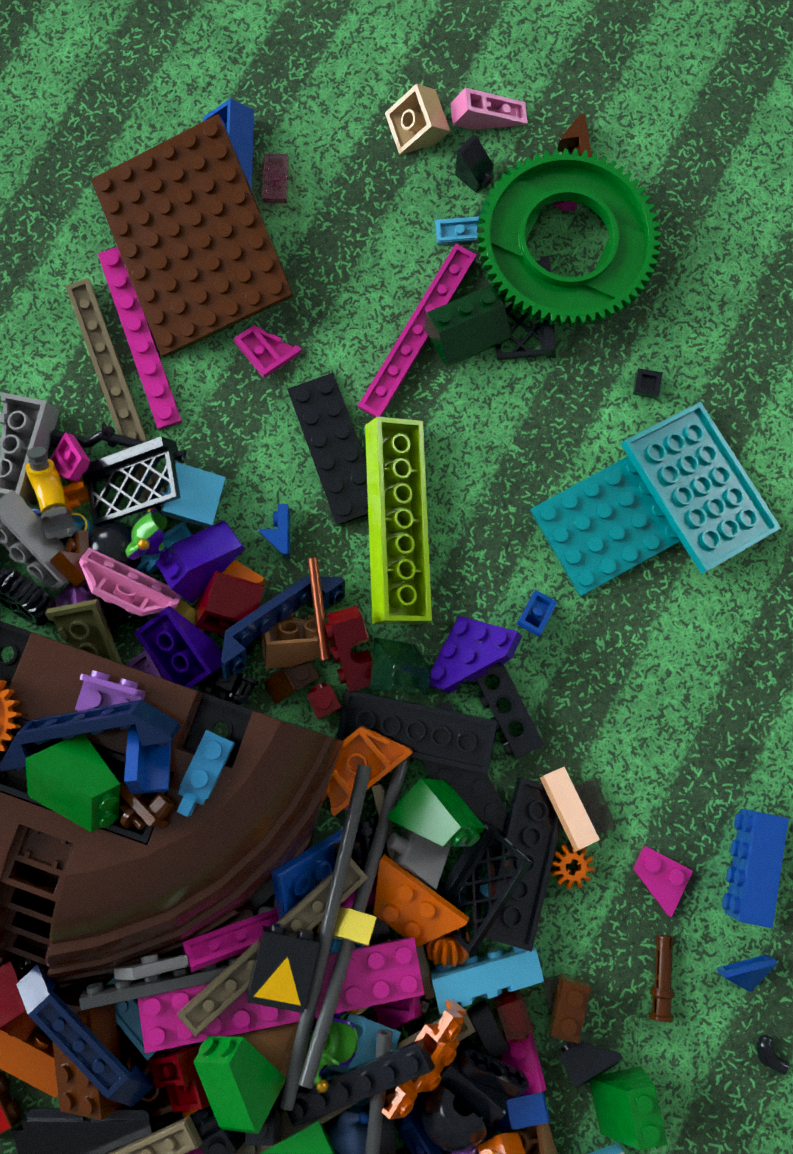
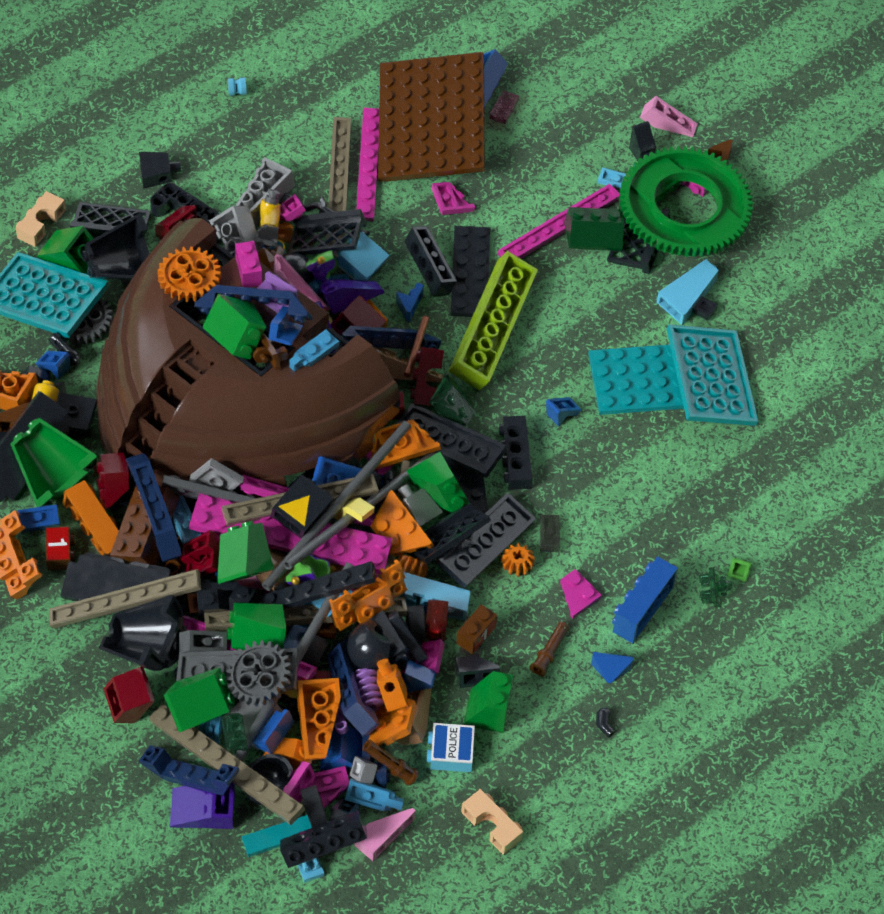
camera: 15 degrees right, 25 degrees down
tan slope [385,84,450,155] -> none
dark purple plate [425,616,522,693] -> none
light nougat tile [540,767,600,851] -> none
none -> dark pink brick [235,241,262,288]
none -> black brick [404,226,457,297]
none -> medium azure slope [657,259,719,325]

